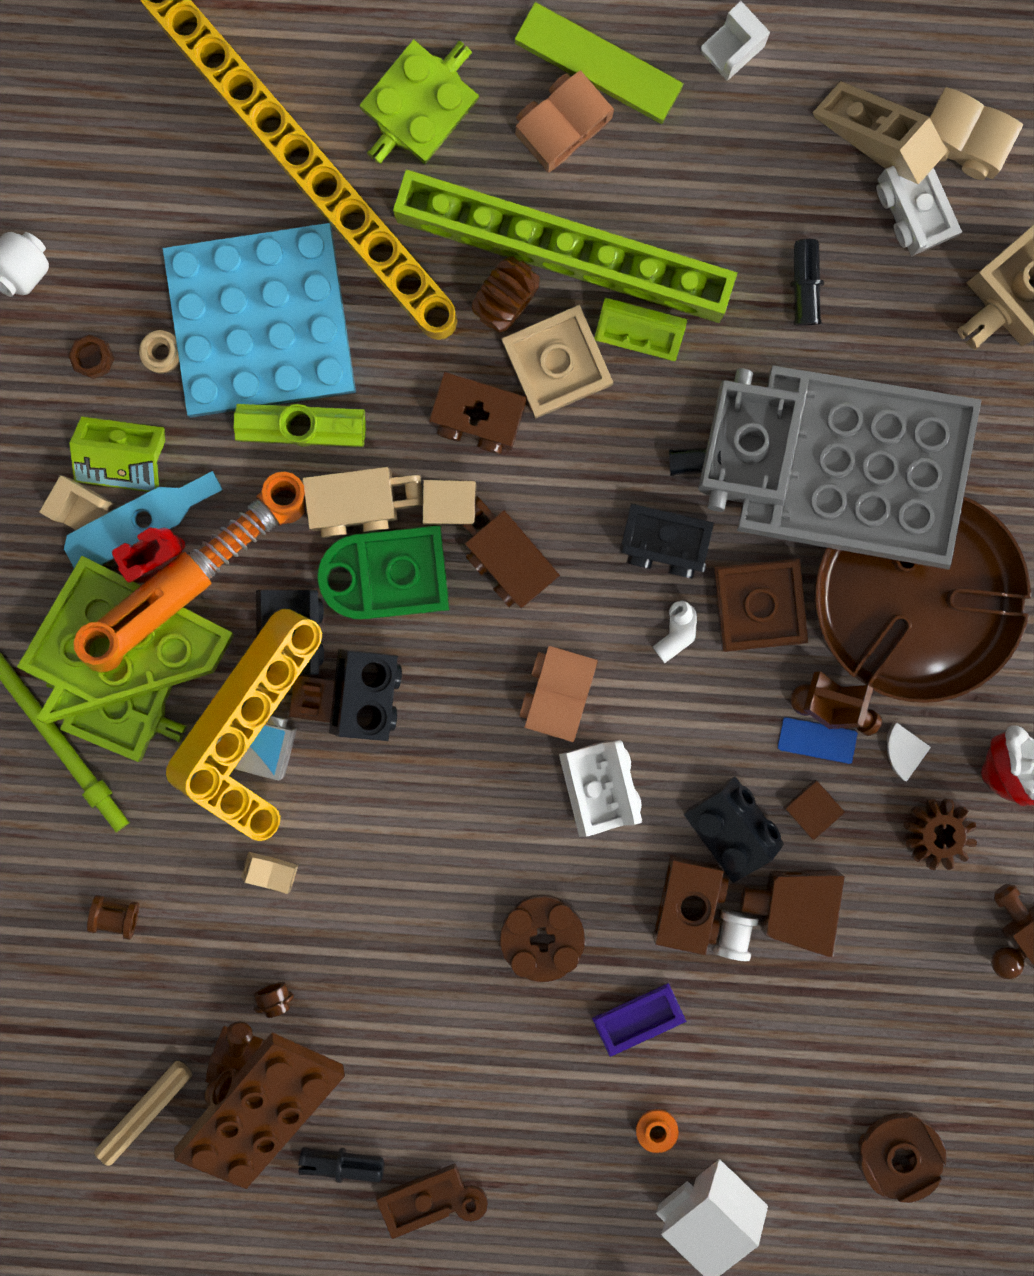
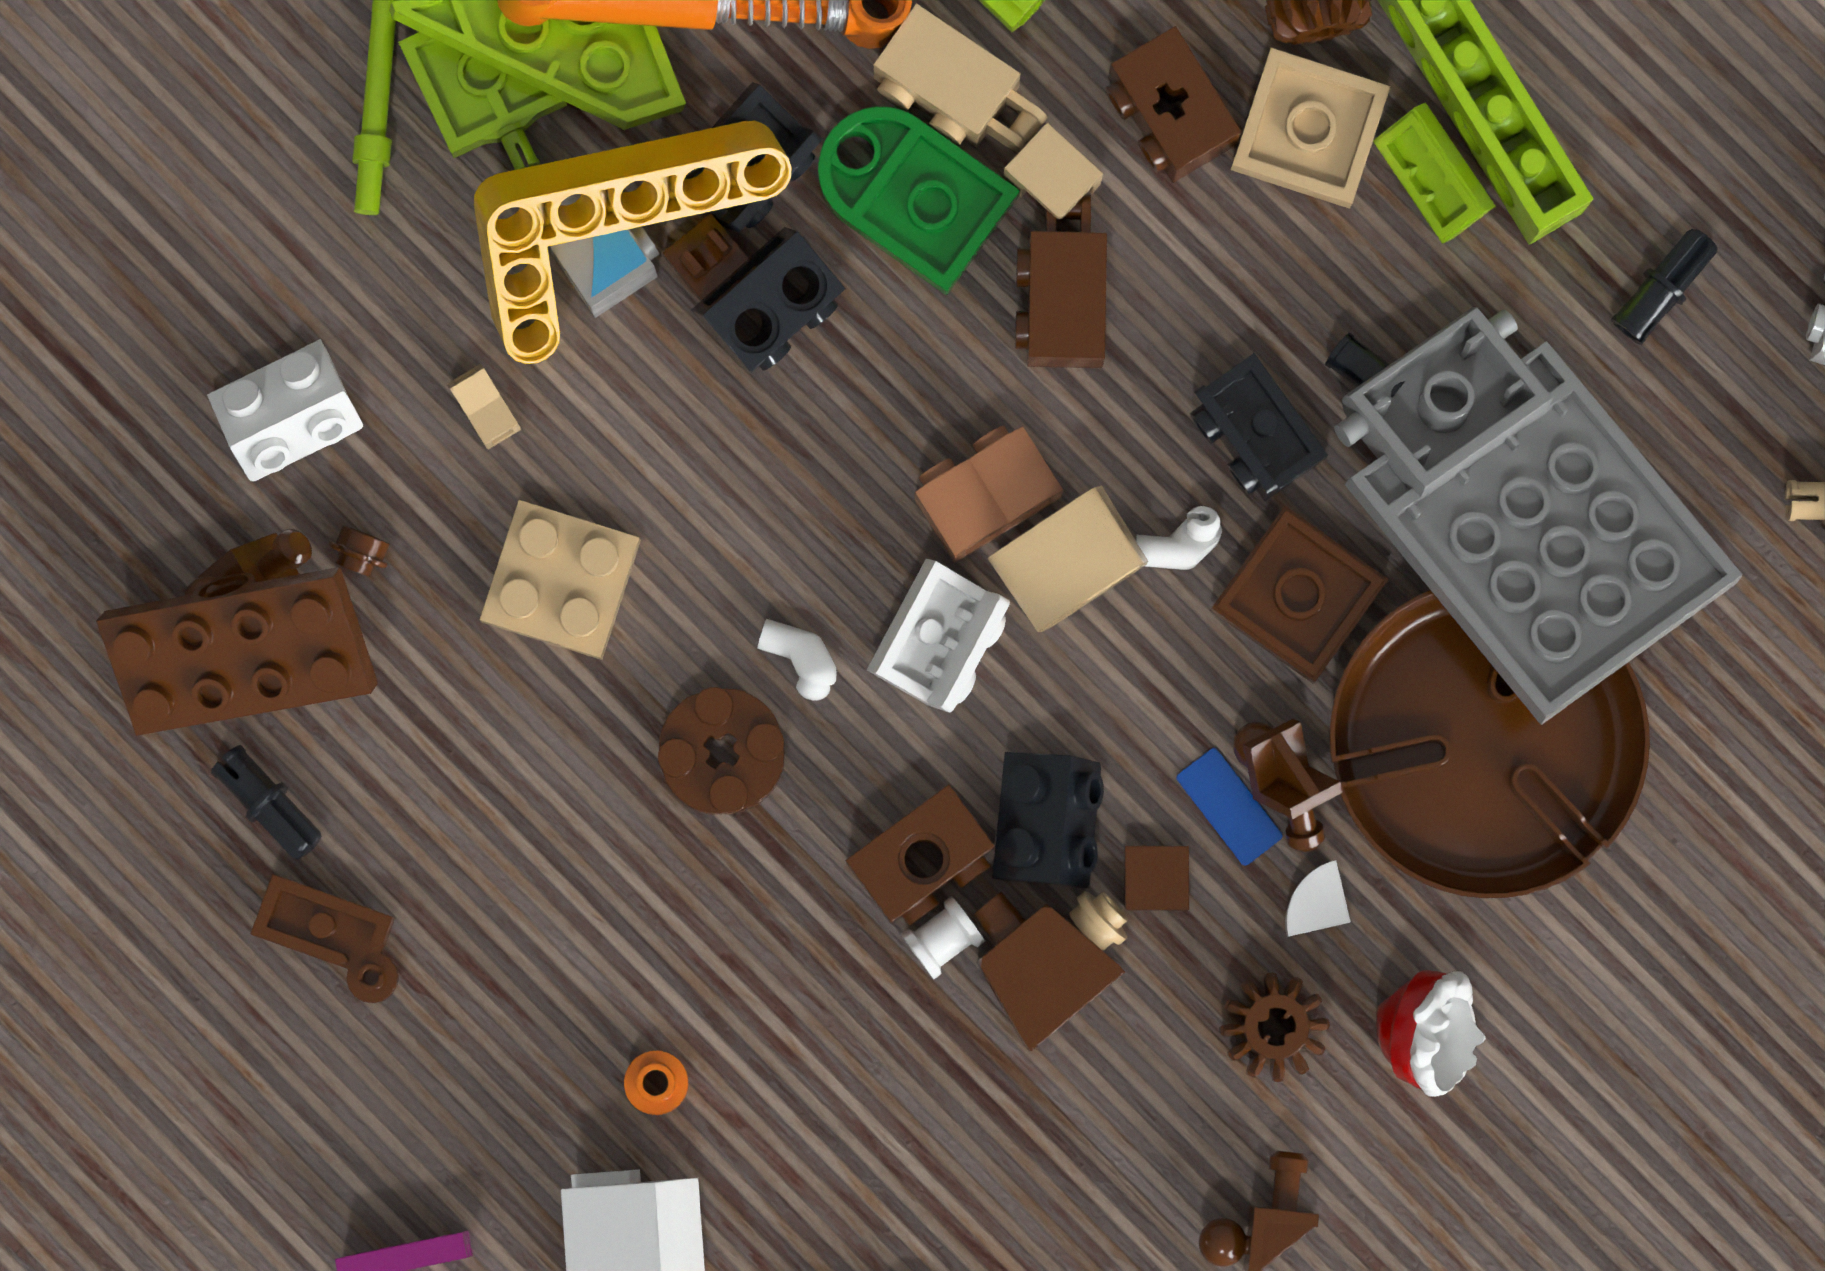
camera: 40 degrees right, 5 degrees down
reddish brown bush [87,895,139,940] -> none
tan axle [94,1061,192,1166] -> none
dark purple tile [592,983,687,1057] -> none
none -> white bracket [207,339,363,481]
none -> tan plate [480,500,641,660]
none -> white arm [757,619,836,701]
none -> tan piece [988,485,1149,632]
none -> tan plate [1069,891,1128,951]

